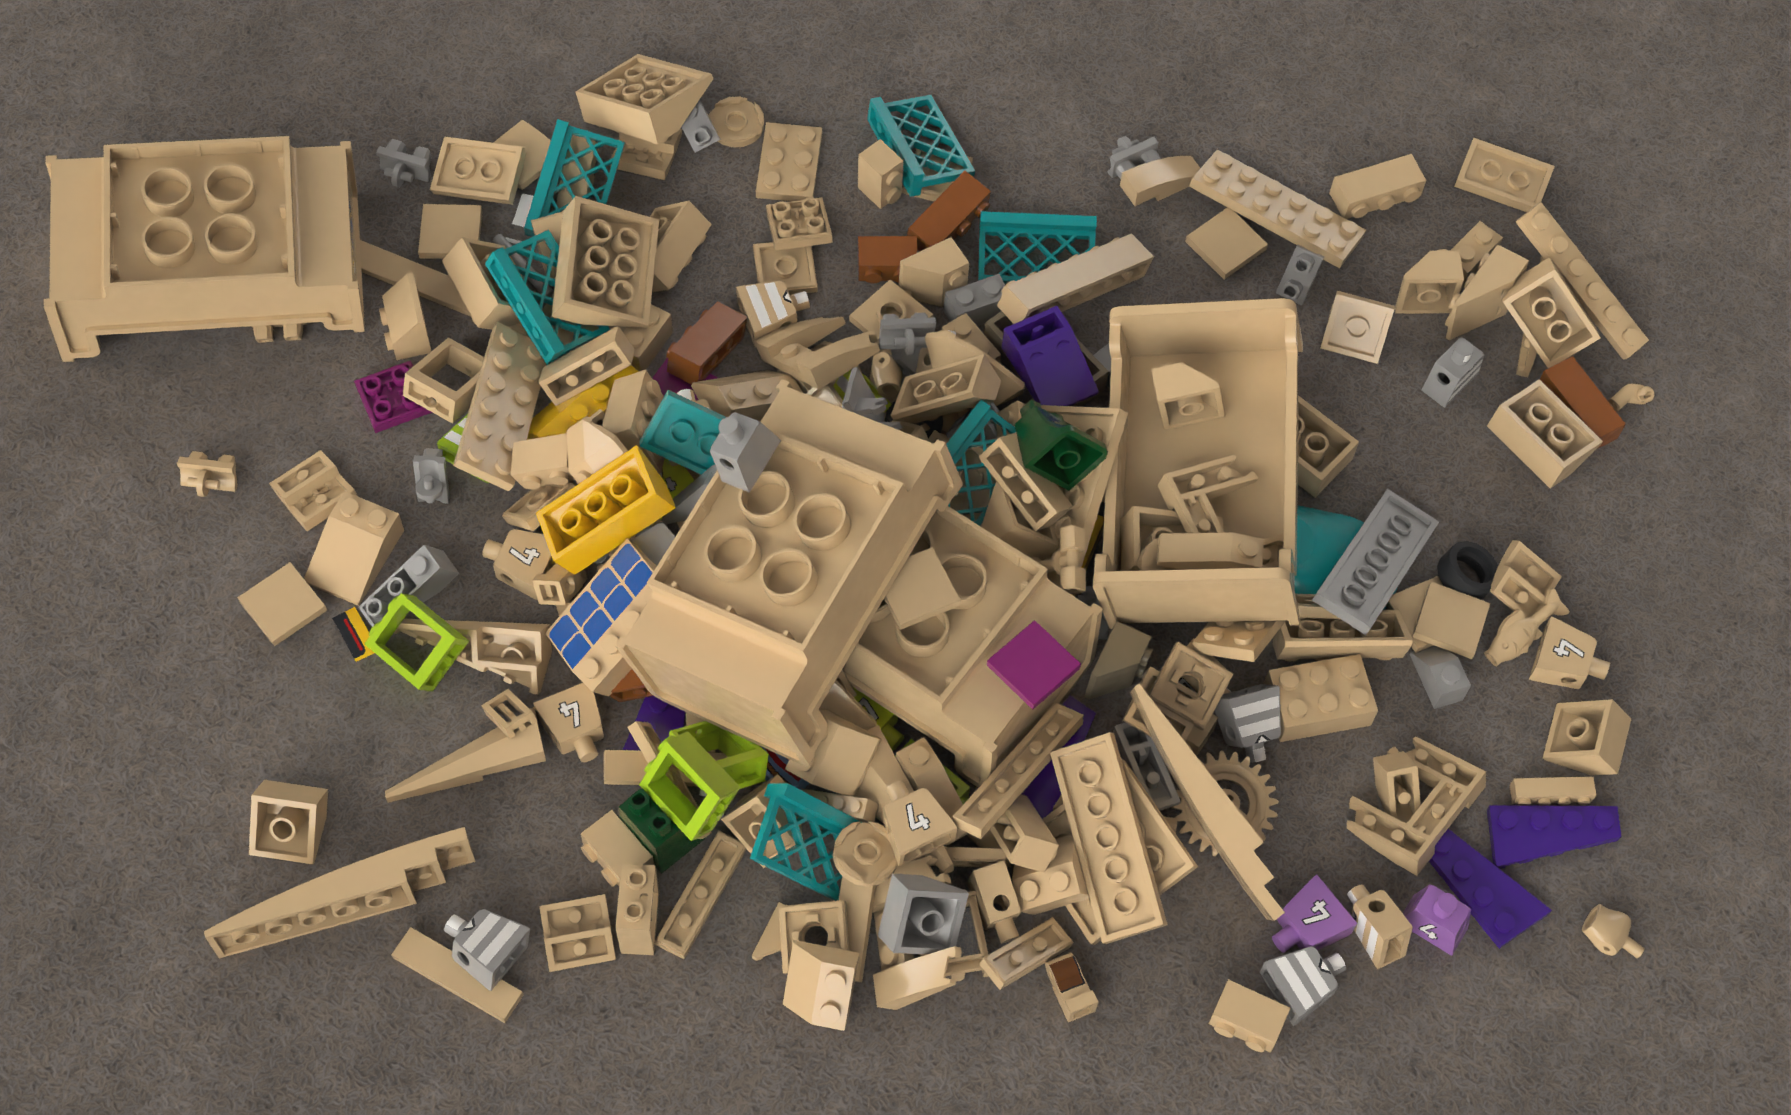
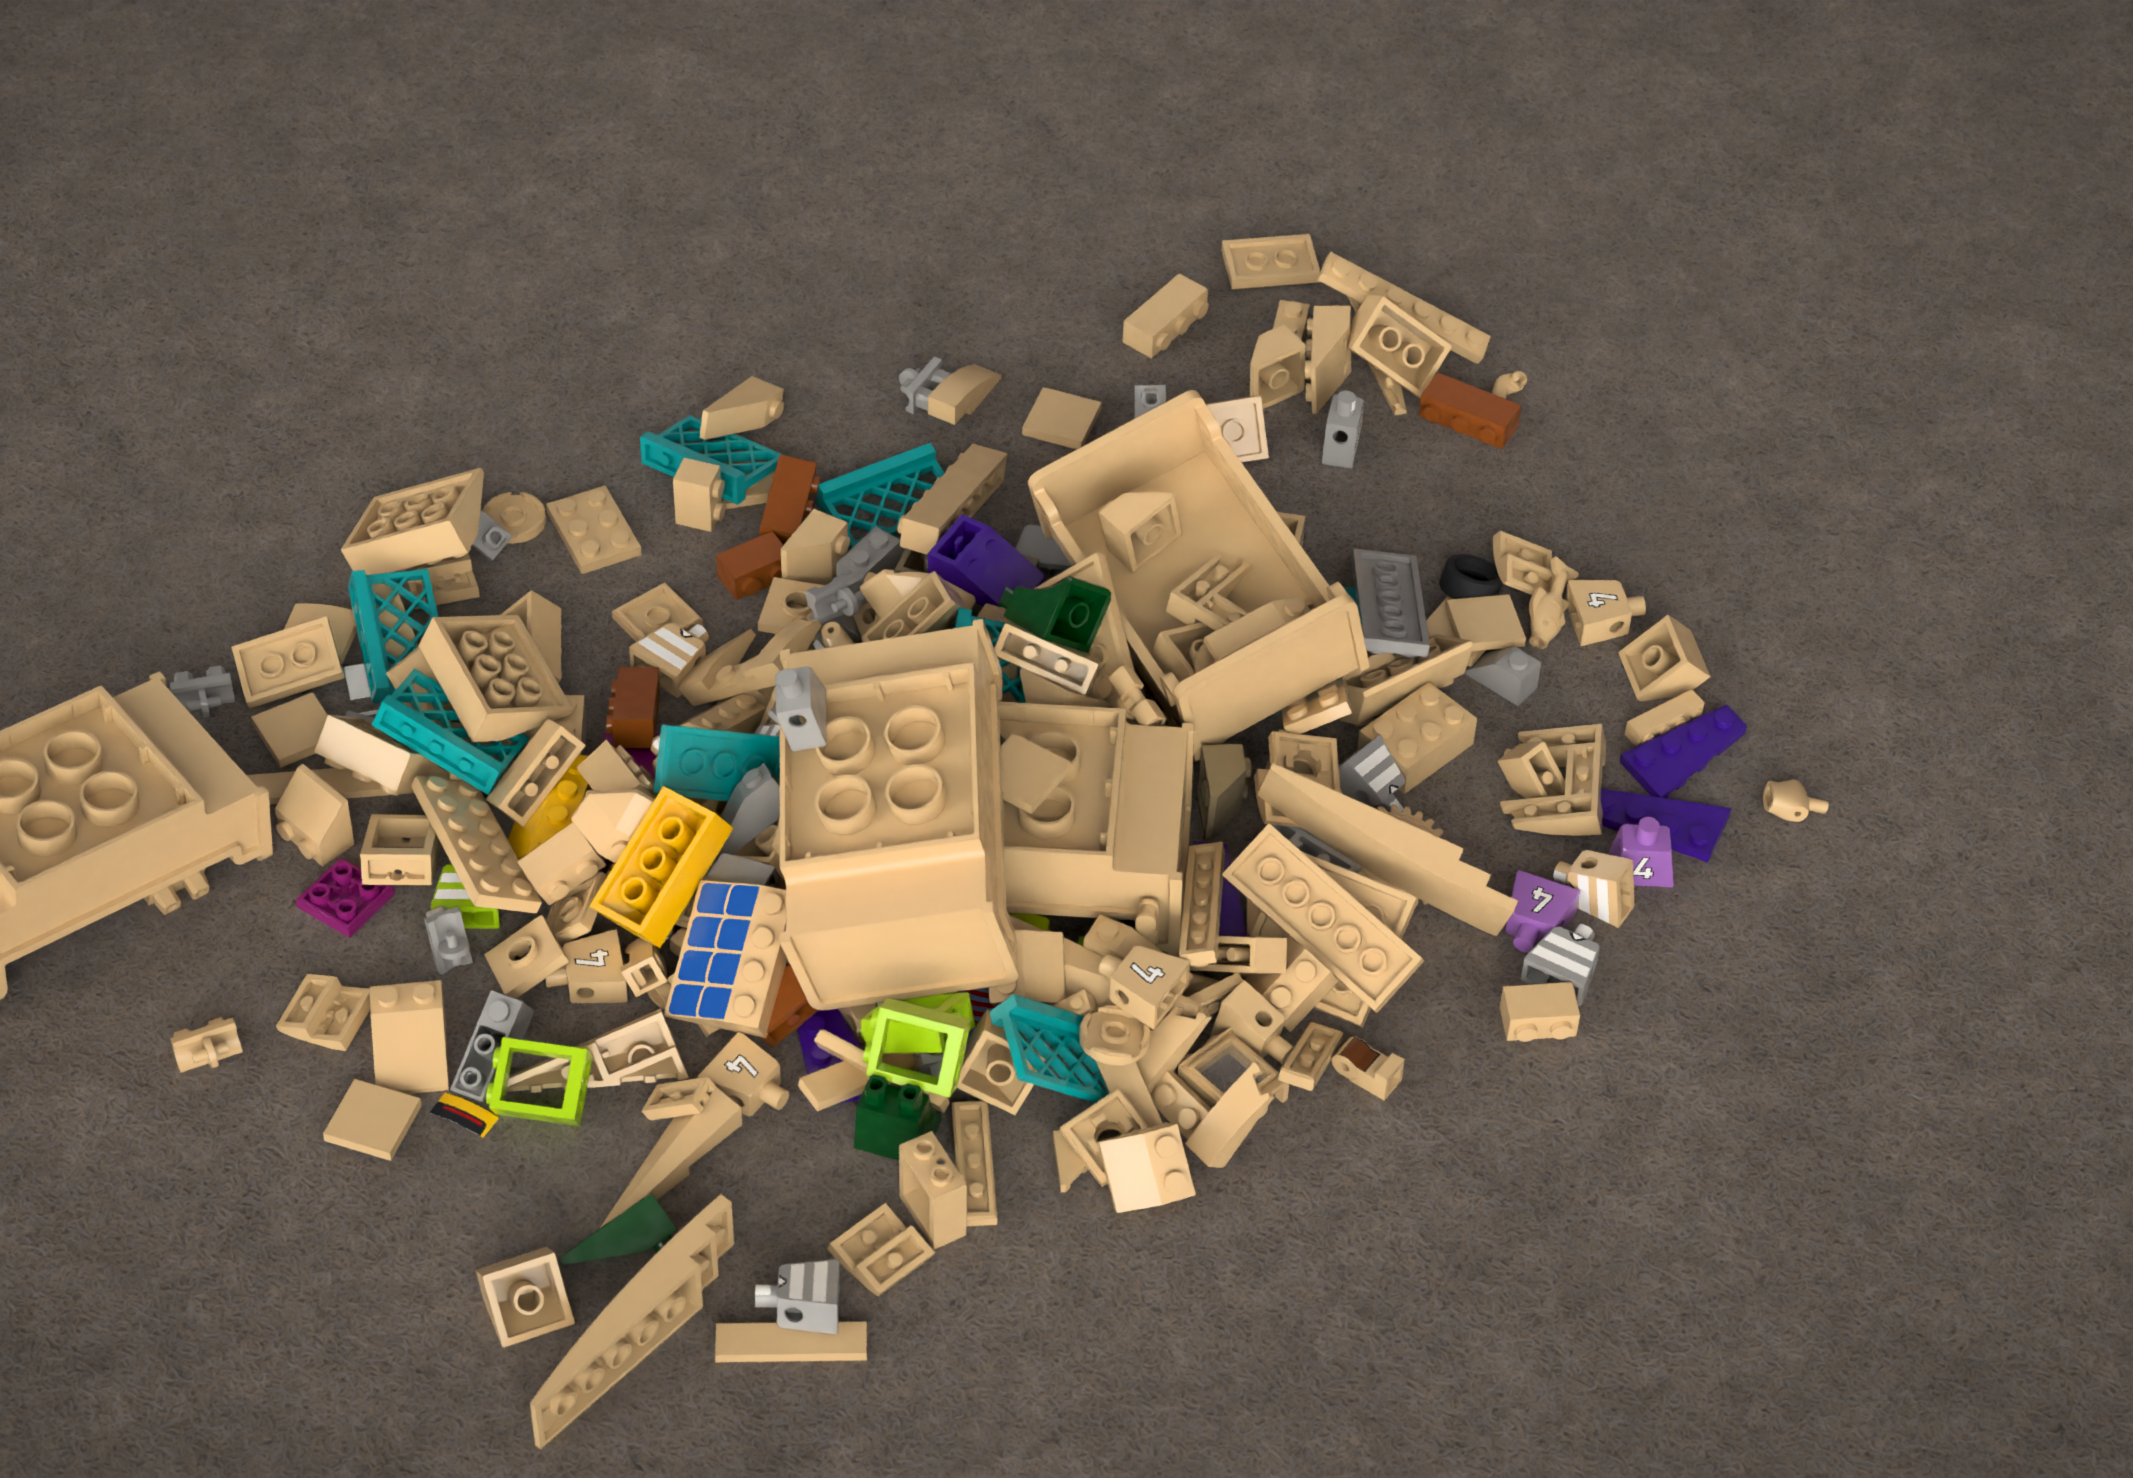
camera: 30 degrees left, 15 degrees down
tan brick [581,810,654,887] -> none
tan tile [766,197,833,251] -> none
light grey slope [878,874,969,954] -> none
magenta tile [987,620,1081,709] -> none
tan plate [1189,150,1366,268] -> none
tan slope [1487,379,1603,488] -> none
none -> tan piece [484,914,569,999]
none -> dark green slope [558,1193,677,1265]
none -> tan slope [699,376,784,440]
none -> tan bar [1135,899,1160,947]

